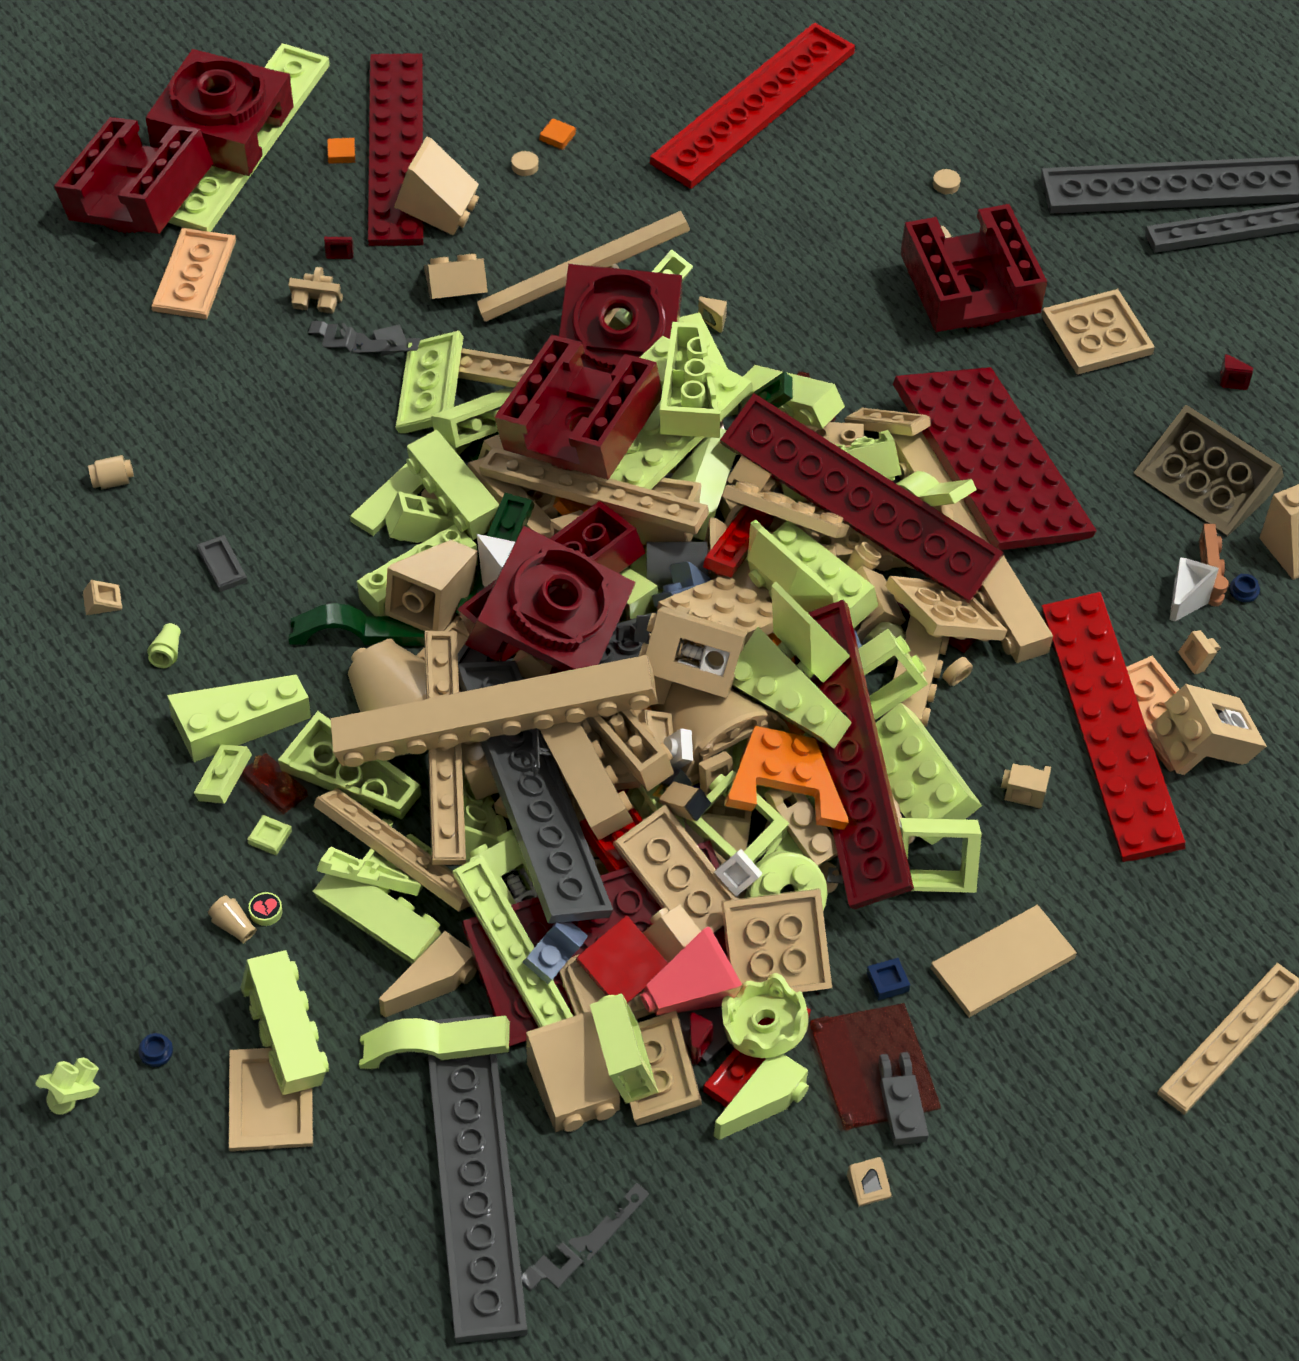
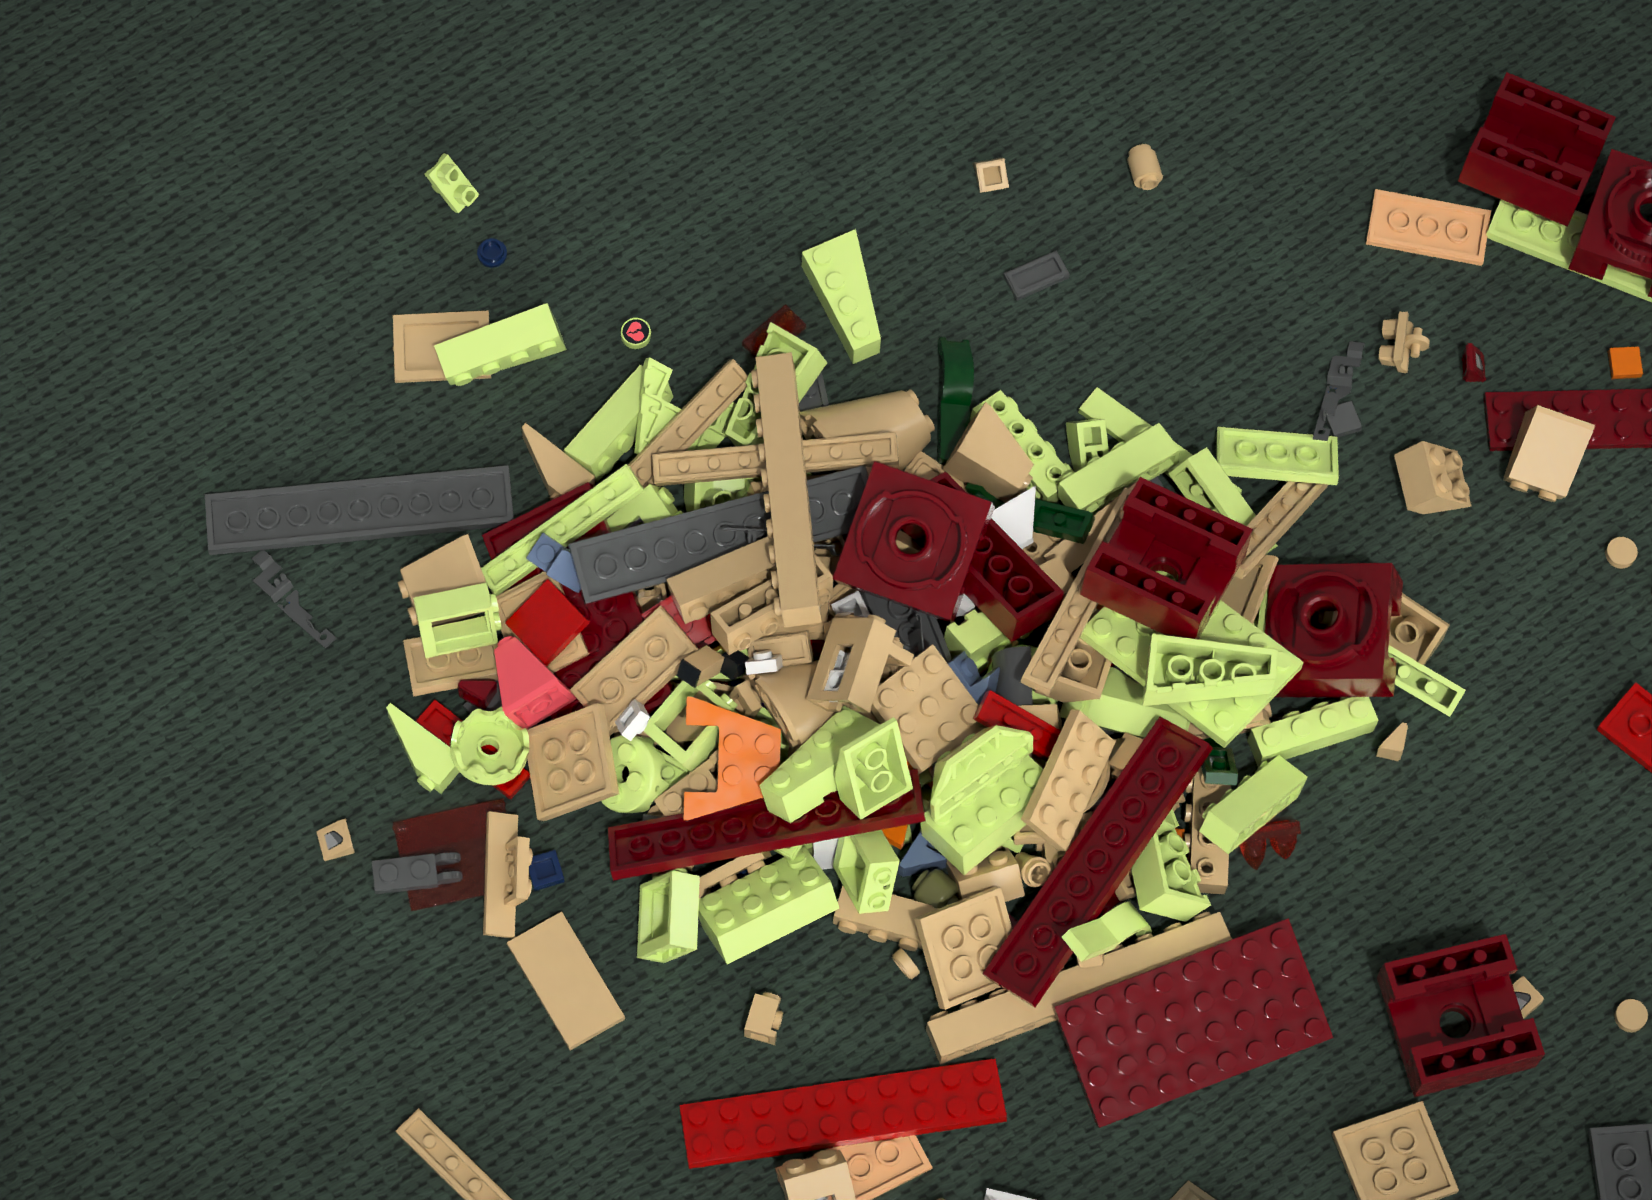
camera: 90 degrees right, 15 degrees up
yellowish green cone [147,623,181,668] -> none
yellowish green plate [194,744,252,804] -> none
tan cone [208,895,257,943] -> none
yellowish green tile [247,815,292,856] -> none
yellowish green piece [359,1016,510,1069] -> none
tan tile [477,211,690,322] -> none
tan brick [643,904,701,963] -> none
tan tile [844,408,931,436] -> none
none -> tan bracket [483,811,533,939]

